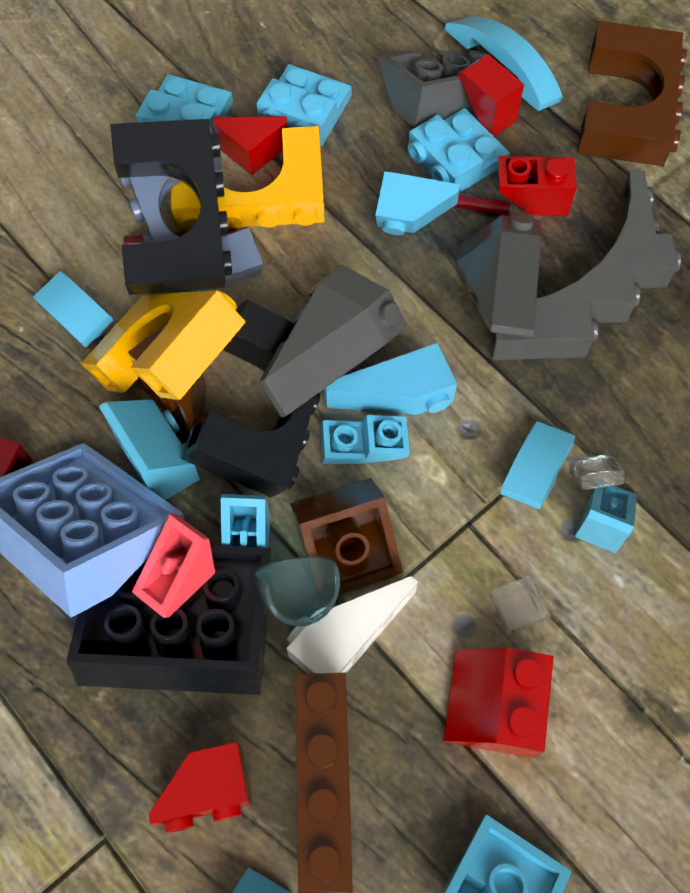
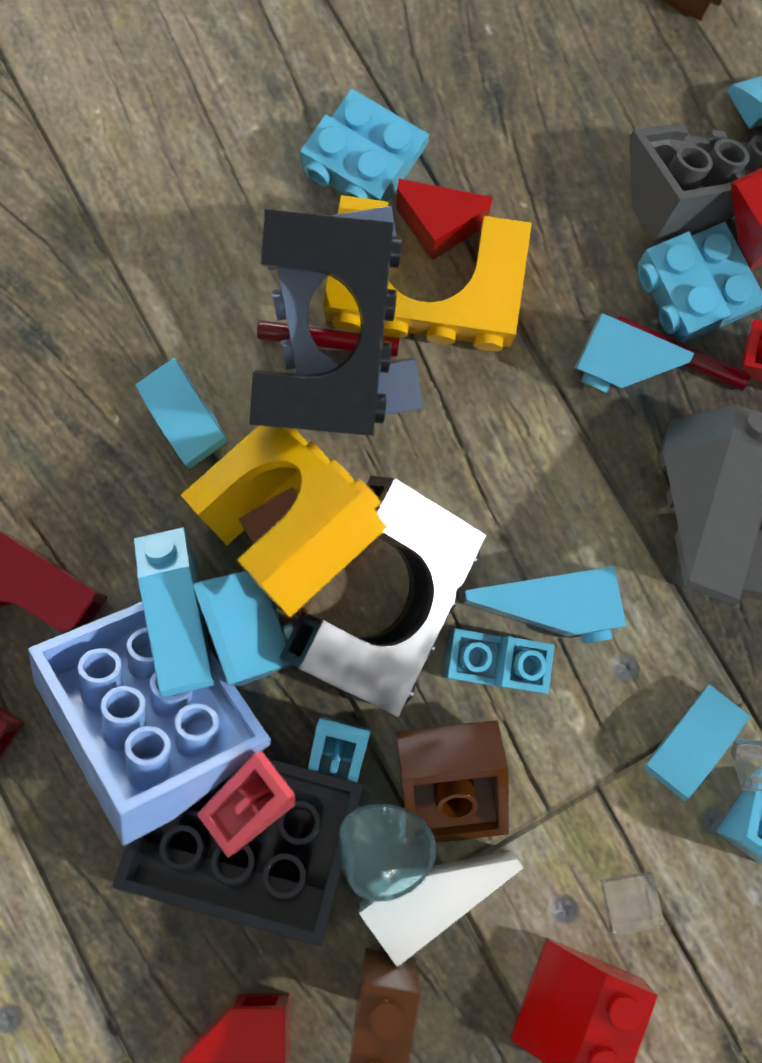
camera: 10 degrees right, 15 degrees up
medium azure plate [257,64,352,146] -> none
dark grey wedge [260,265,407,417] -> none
none -> medium azure slope [134,527,214,698]

